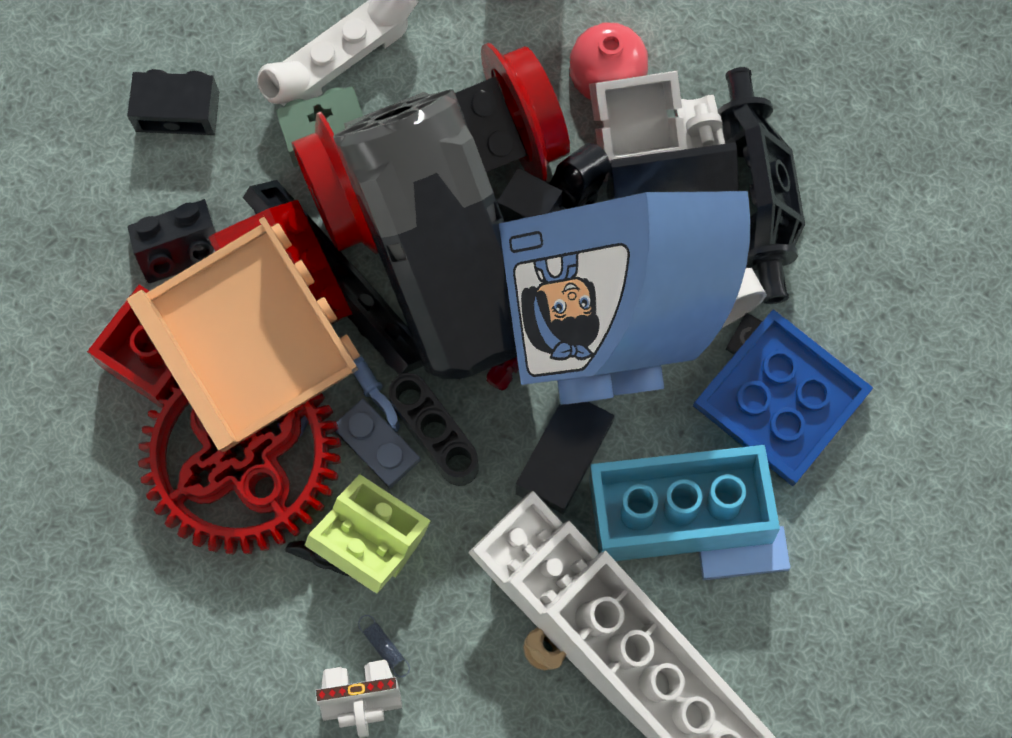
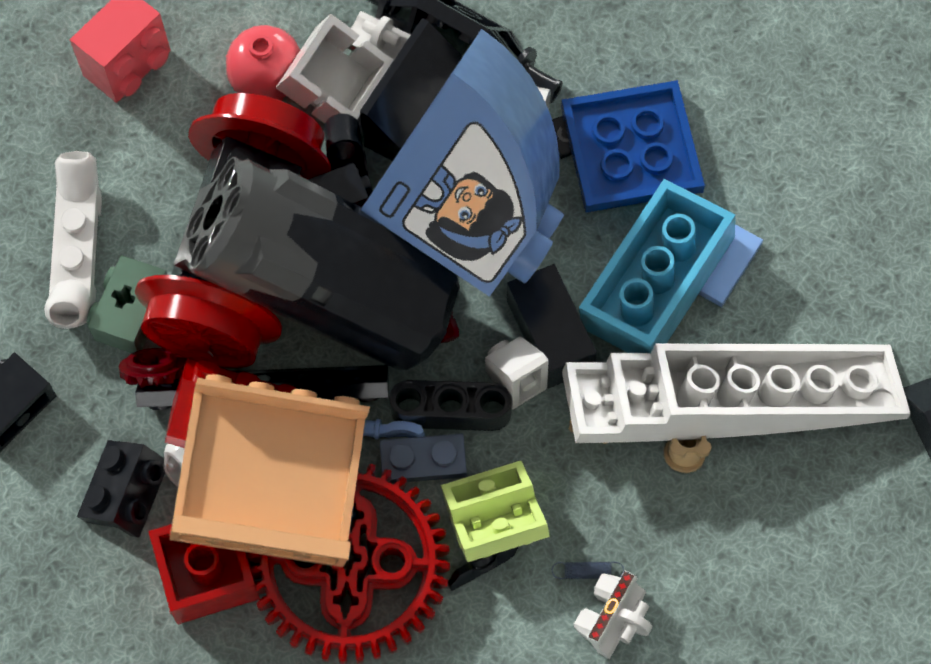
camera: 50 degrees left, 5 degrees down
none -> dark red gear [119,348,186,388]
none -> white slope [485,336,549,410]

